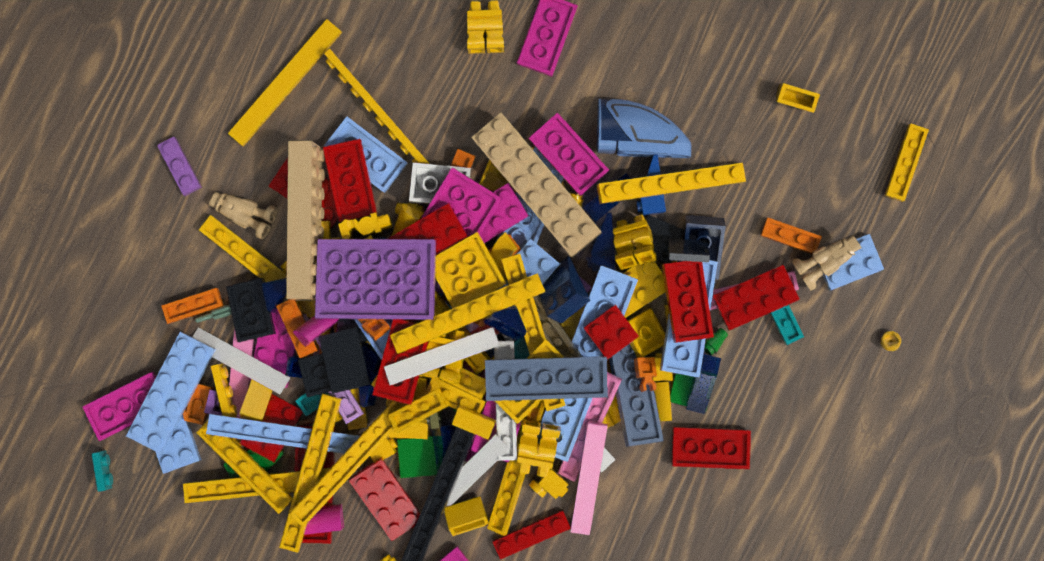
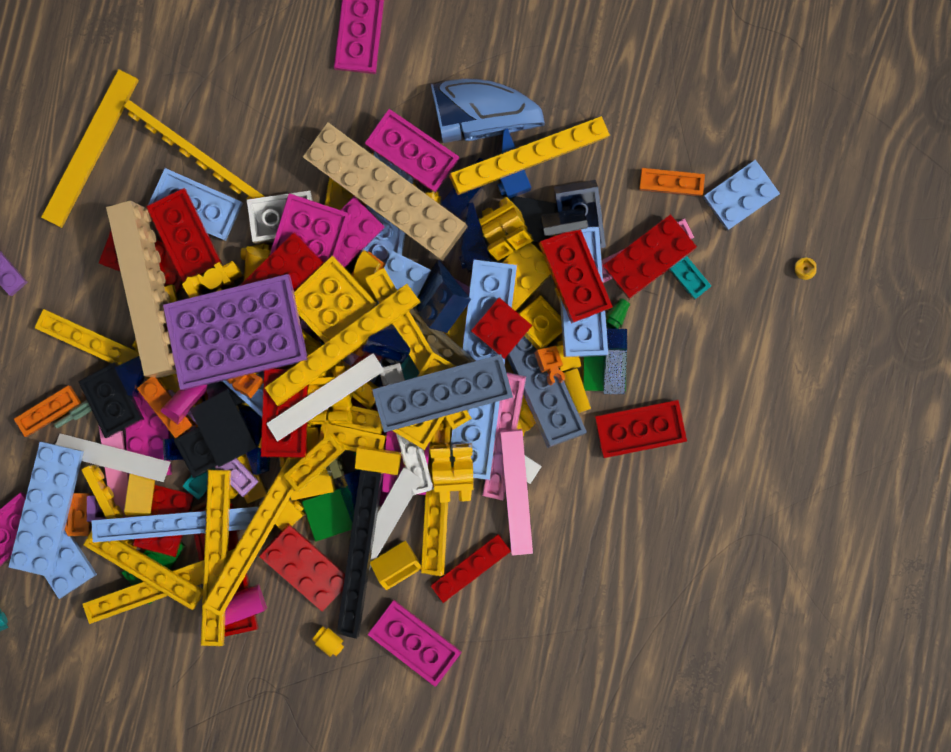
camera: 10 degrees left, 0 degrees up
tan piece [209,192,278,239] -> none
orange plate [451,149,476,168] -> none
yellow hips [467,1,505,54] -> none
yellow tile [529,479,547,498] -> none
yellow brick [538,468,569,499] -> none
yellow brick [776,83,820,113] -> none
tan piece [791,235,862,291] -> none
yellow plate [884,123,929,202] -> none

